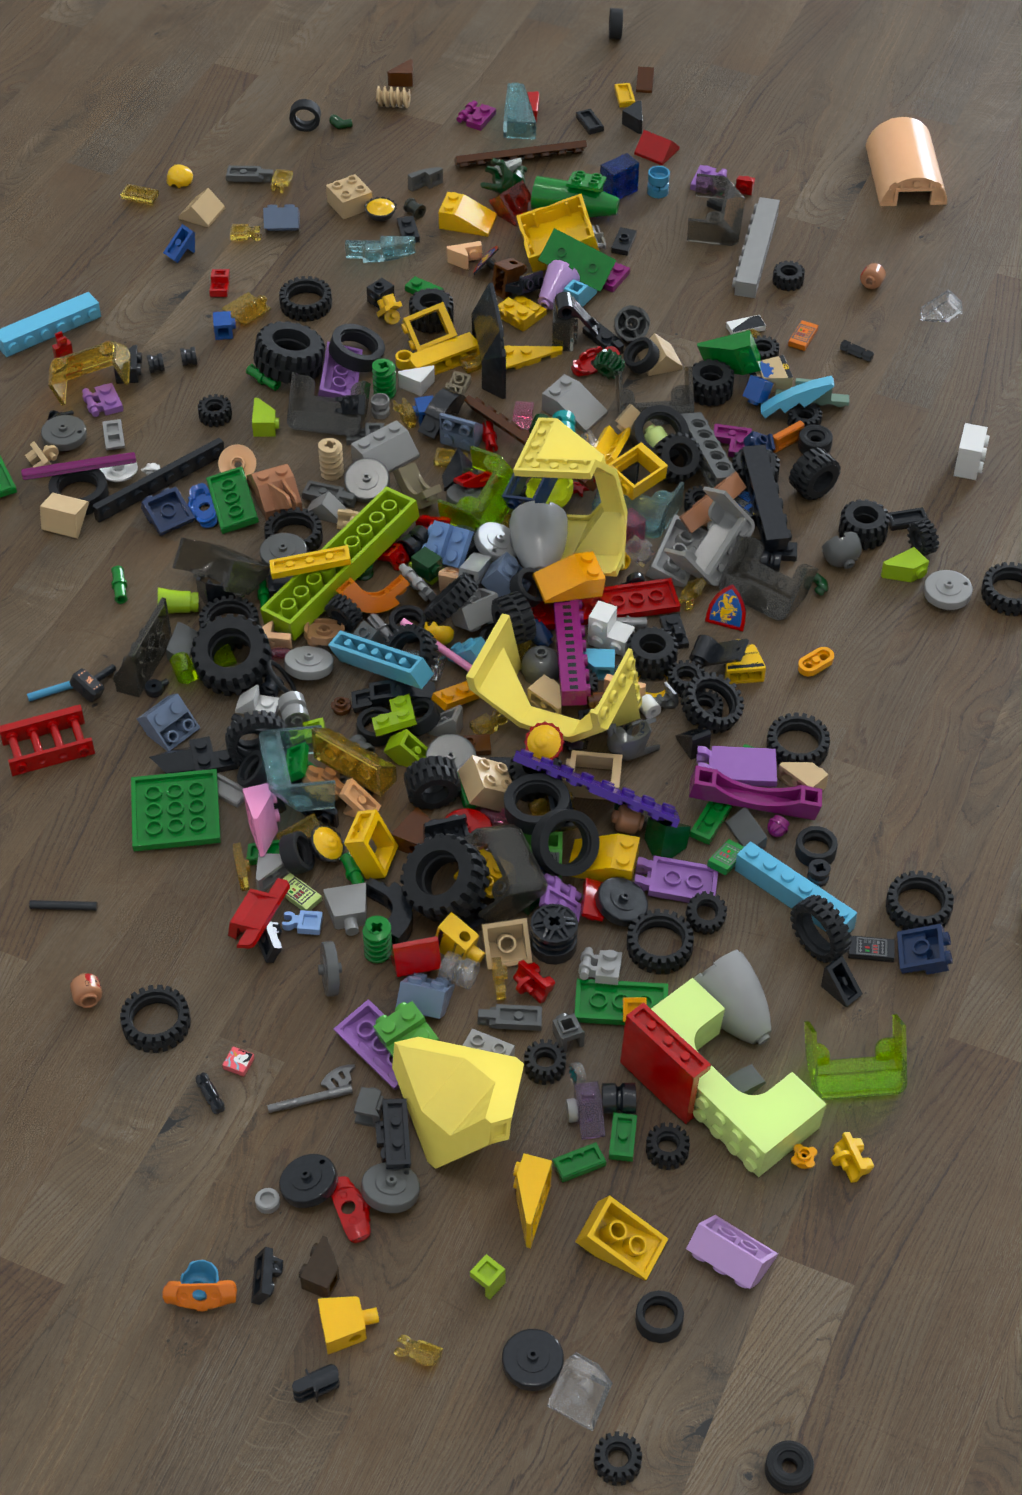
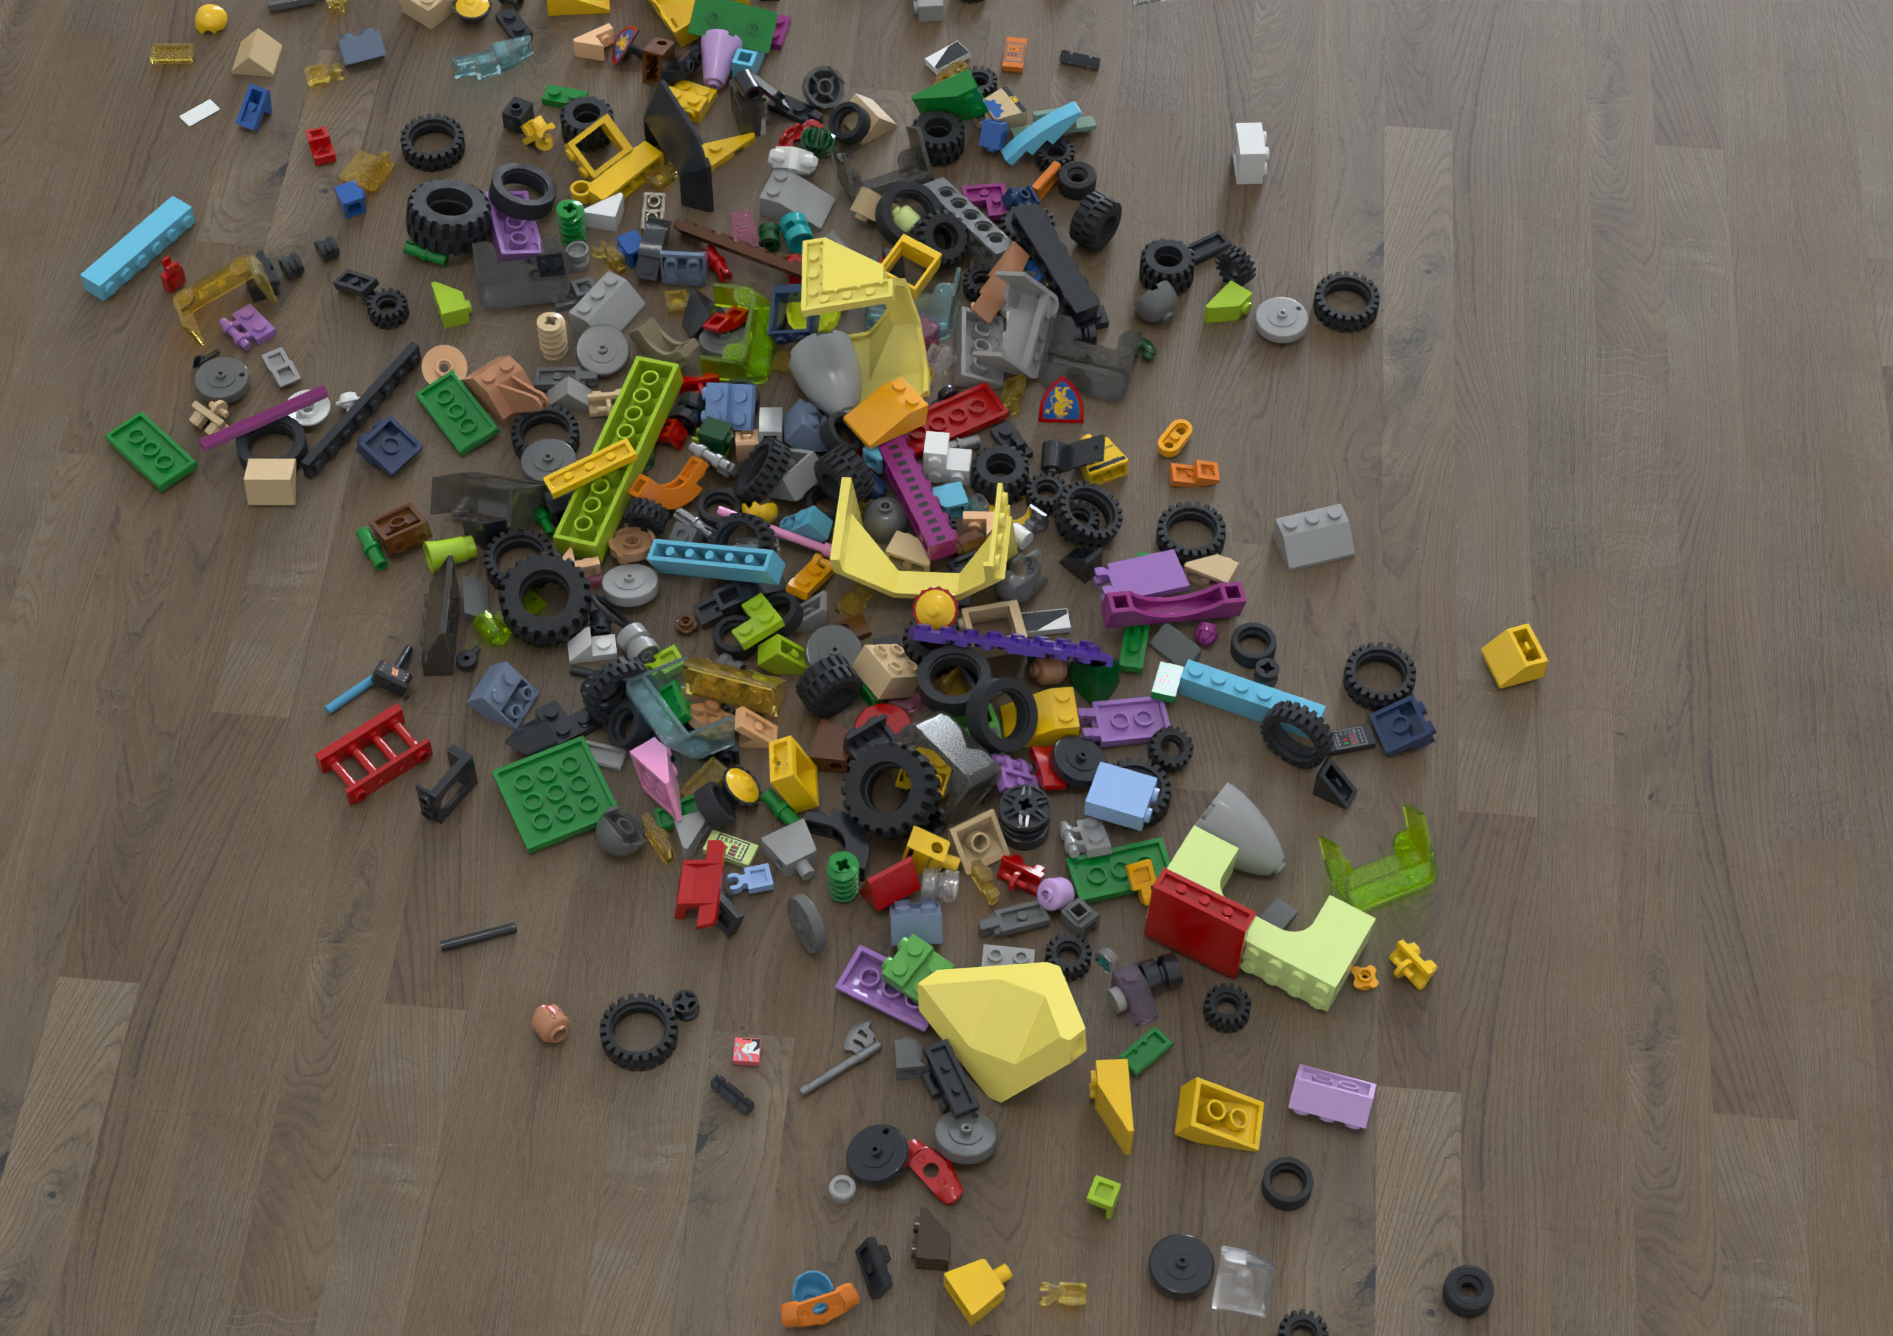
camera: 20 degrees left, 5 degrees up
blue piece [187,483,217,528] -> none
light grey wheel [474,522,516,562] -> none
yellow fence [593,425,631,465] -> none
green plate [609,1113,637,1162] -> none
none -> white sticker [179,99,220,126]
none -> black hinge [333,269,379,301]
none -> reddish brown plate [368,502,433,556]
none -> black panel [416,744,478,824]
none -> dark grey cylinder [595,806,646,857]
none -> black wheel [672,990,700,1022]
none -> white piece [768,146,818,176]
none -> medium azure slope [863,446,883,475]
none -> tile [1021,608,1071,637]
none -> lavender head [1037,877,1075,911]
none -> light blue brick [1084,762,1160,831]
none -> orange slope [1168,460,1220,487]
none -> light grey slope [1273,504,1355,571]

